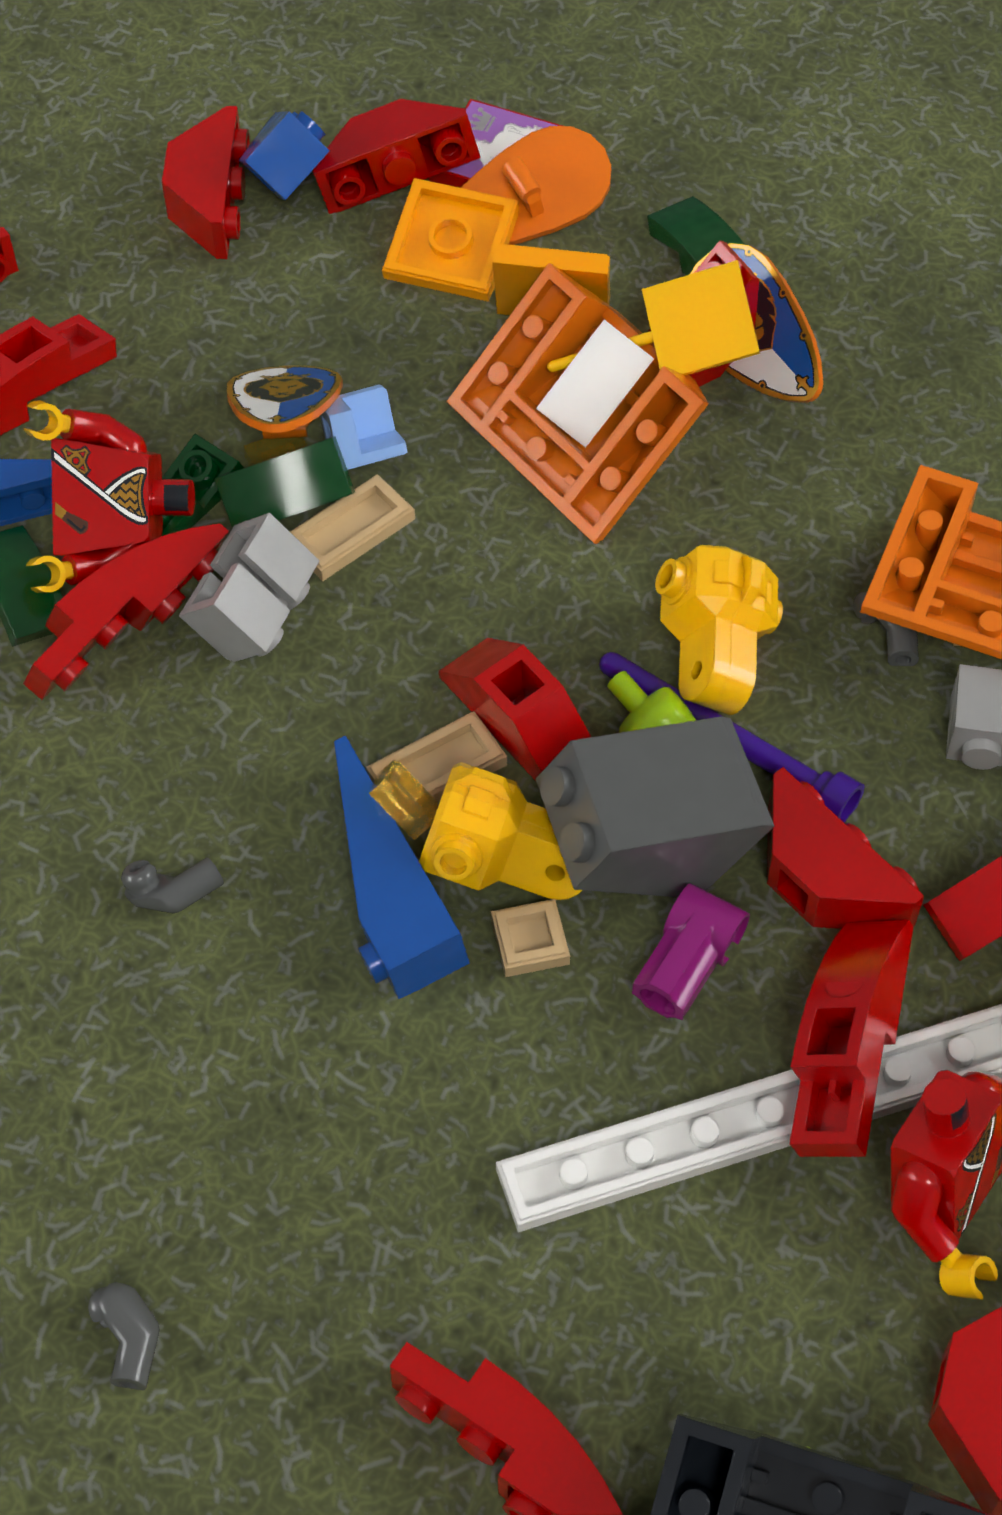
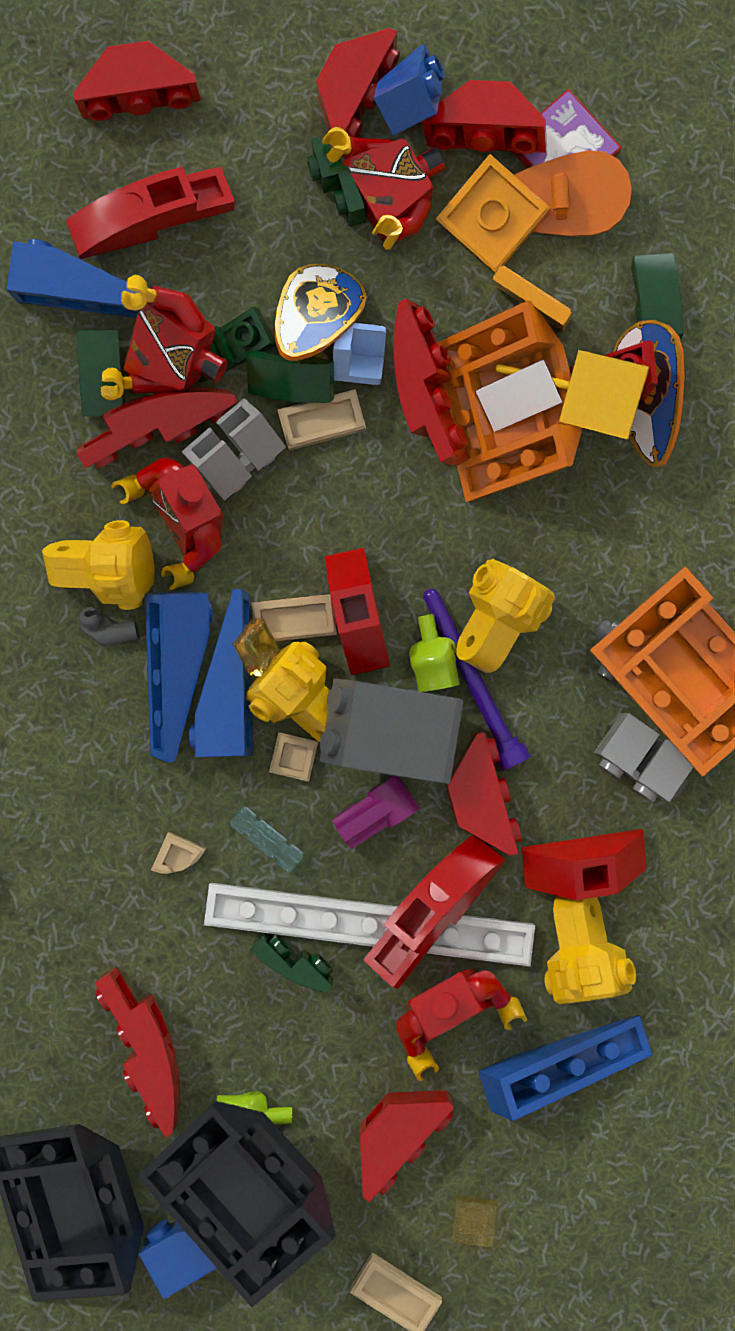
camera: 25 degrees right, 30 degrees up
none -> yellow piece [42,520,155,610]
none -> red torso [112,458,223,590]
none -> blue slope [145,591,213,763]
none -> tan tile [151,832,206,874]
none -> clear light blue axle [230,807,303,872]
none -> dark green slope [250,933,333,993]
none -> dark green slope [306,137,365,227]
none -> red torso [321,127,445,250]
none -> red slope [394,298,469,466]

